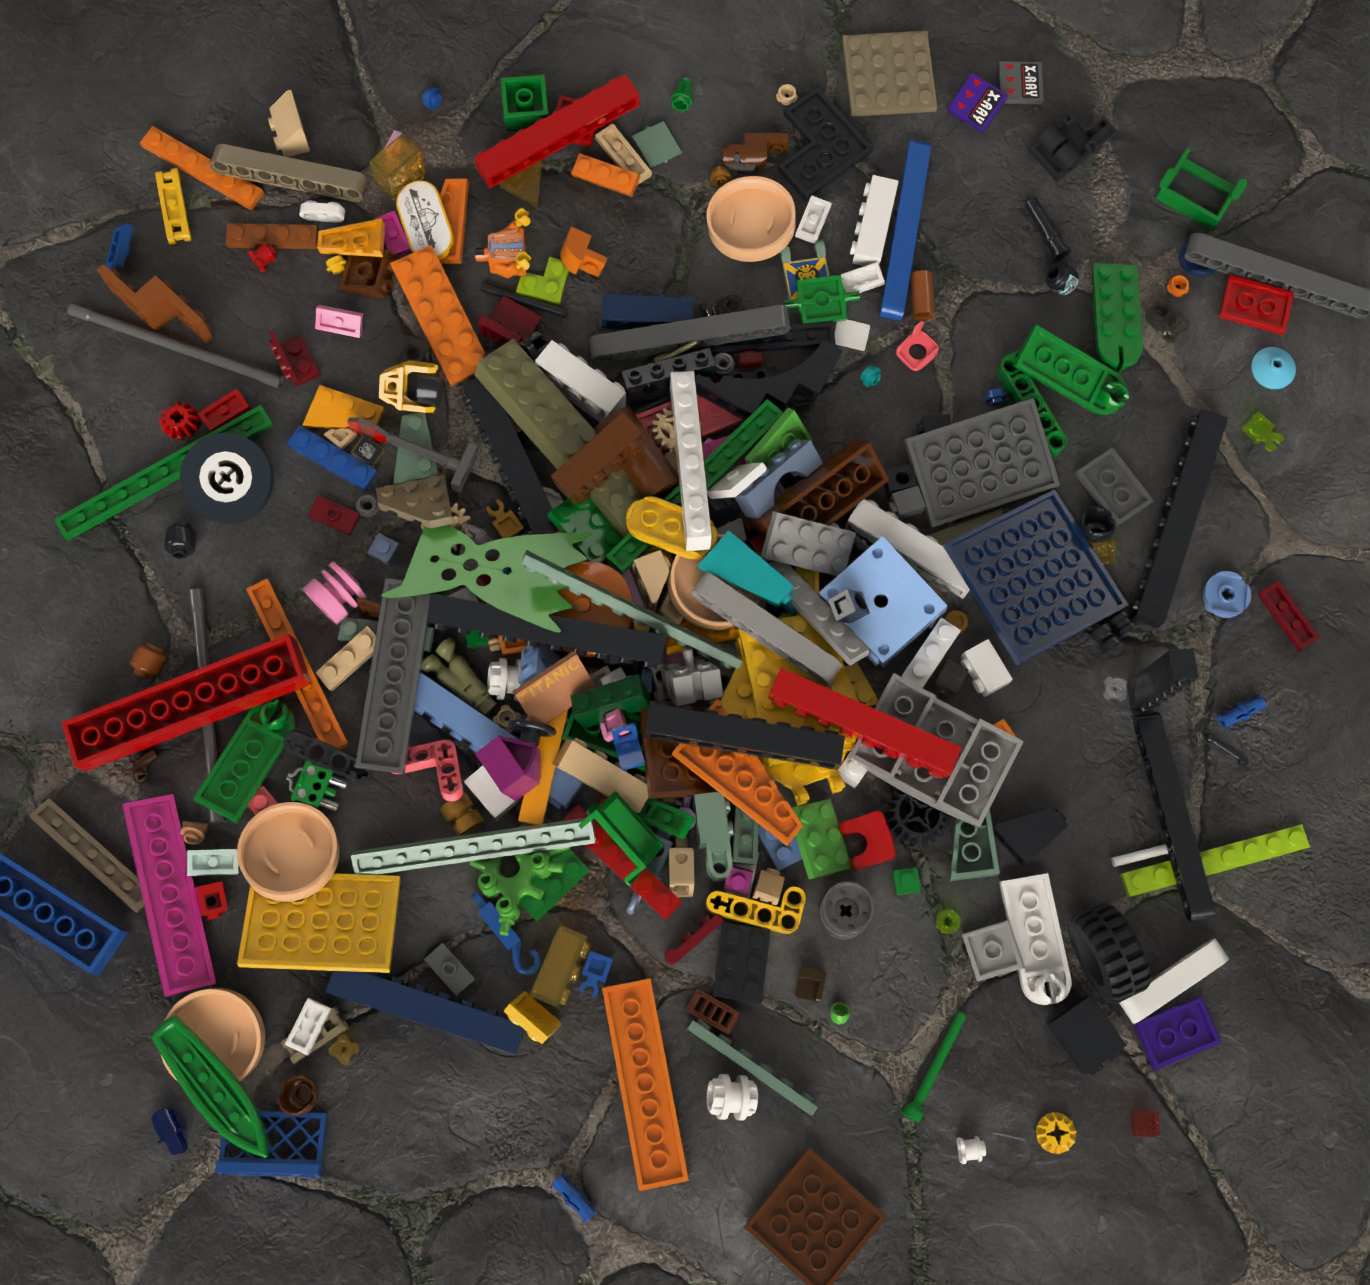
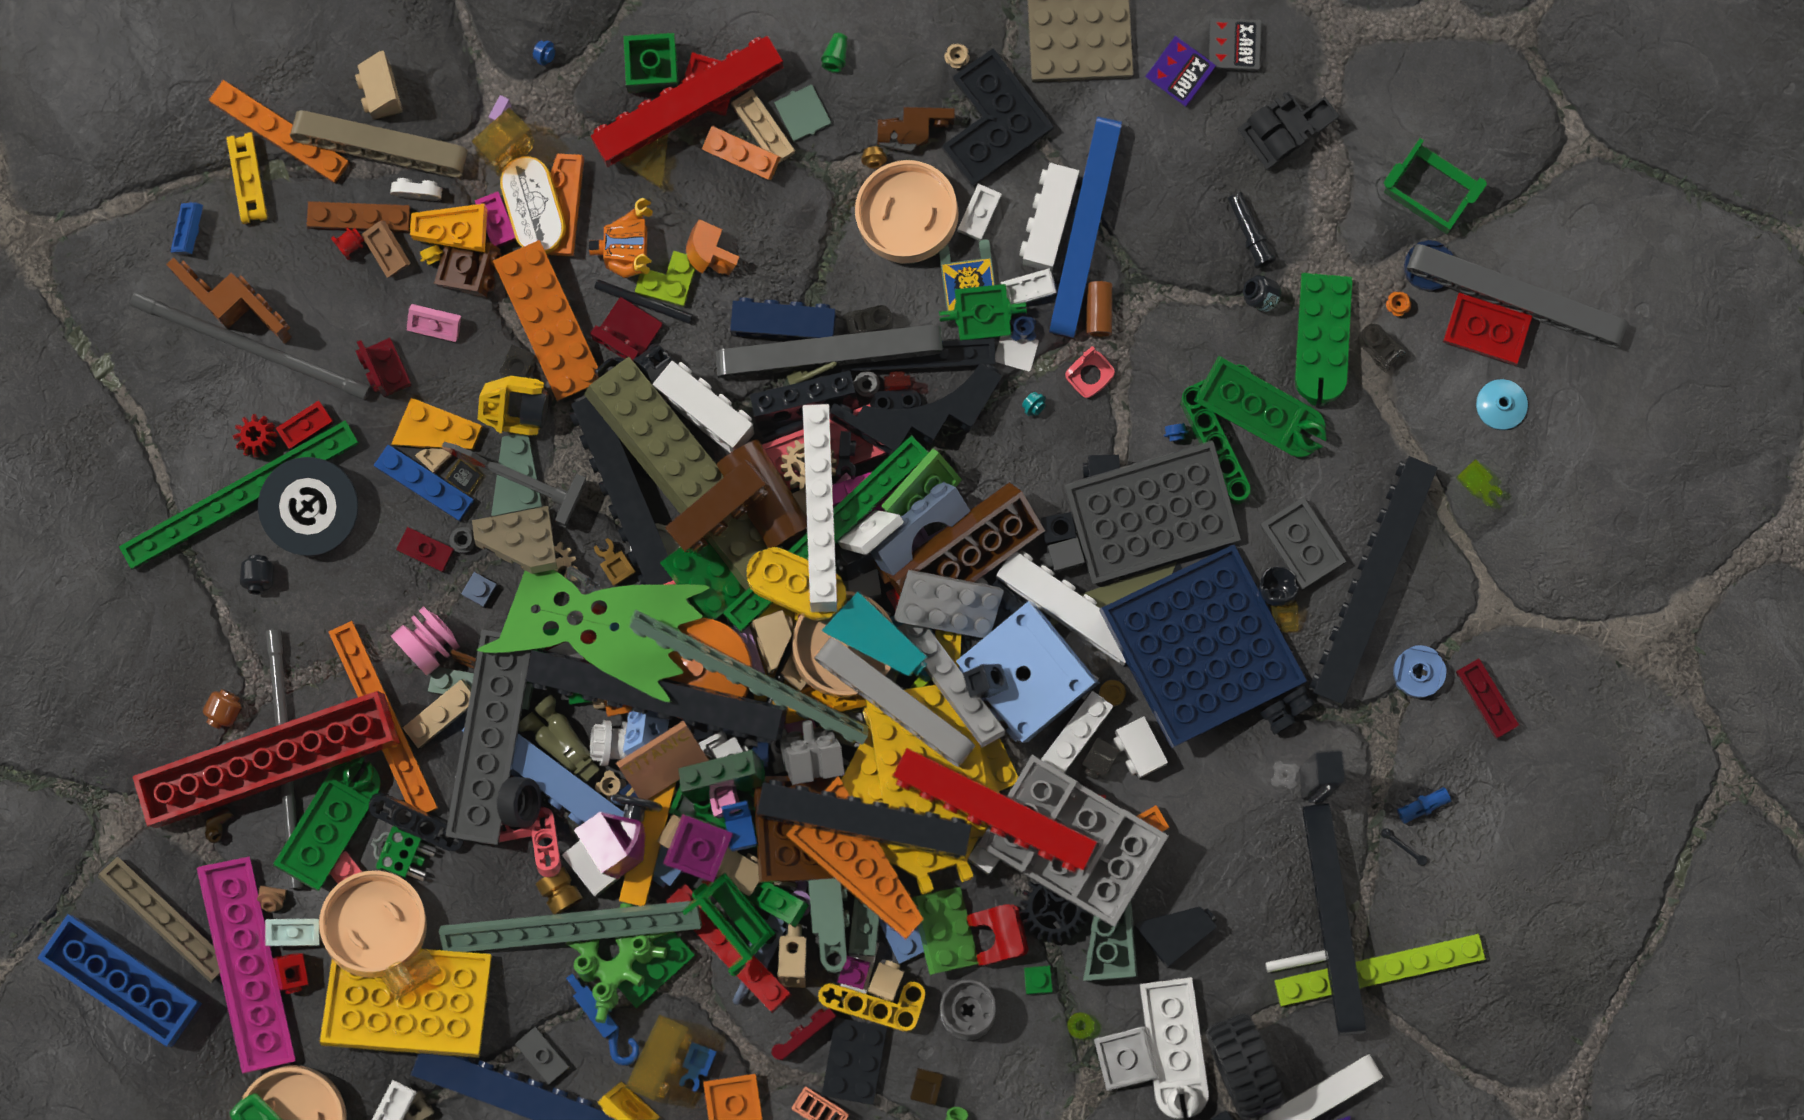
camera: 10 degrees right, 5 degrees up
none -> medium nougat plate [361,220,411,278]
none -> clear yellow plate [382,949,441,1001]
none -> black tyre [497,777,541,828]
none -> magenta plate [663,814,733,882]
none -> black plate [836,431,856,479]
none -> dark blue plate [1010,316,1036,342]

